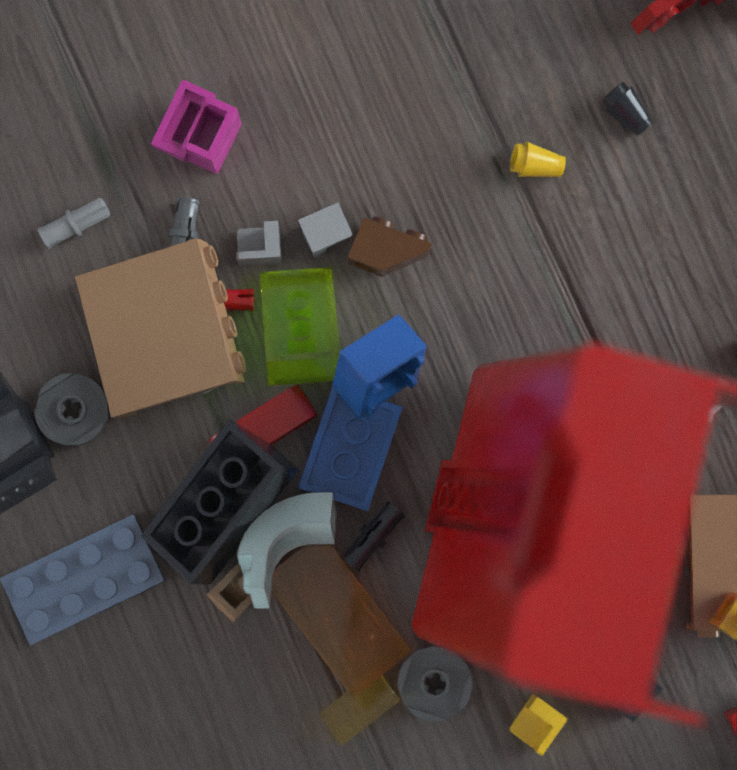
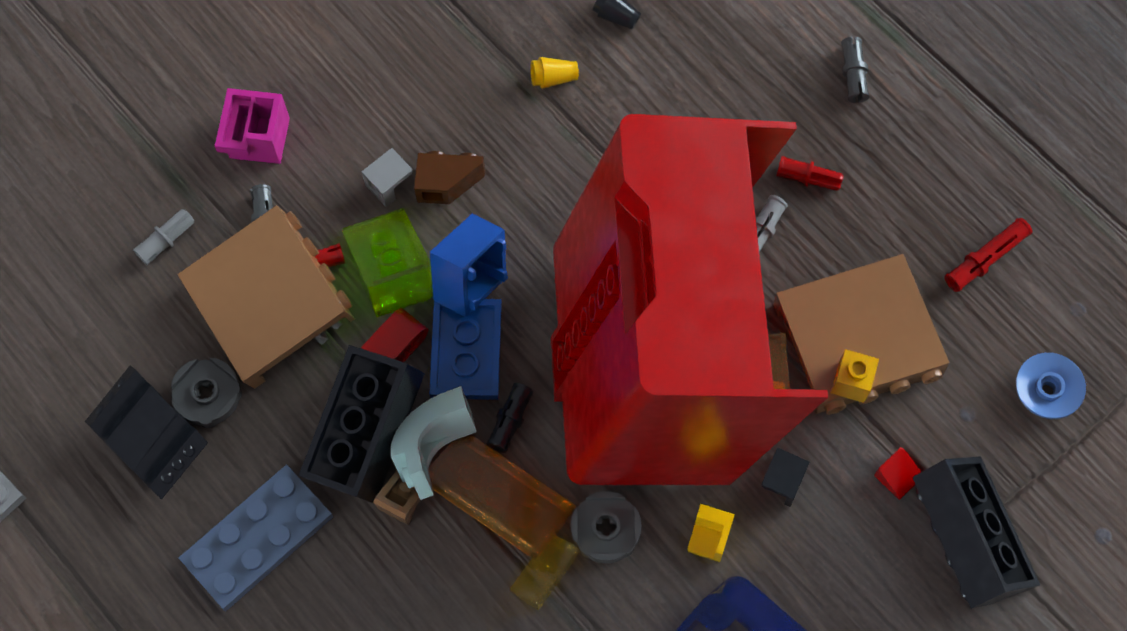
camera: 15 degrees left, 15 degrees down
light grey panel [236,221,282,266] -> none

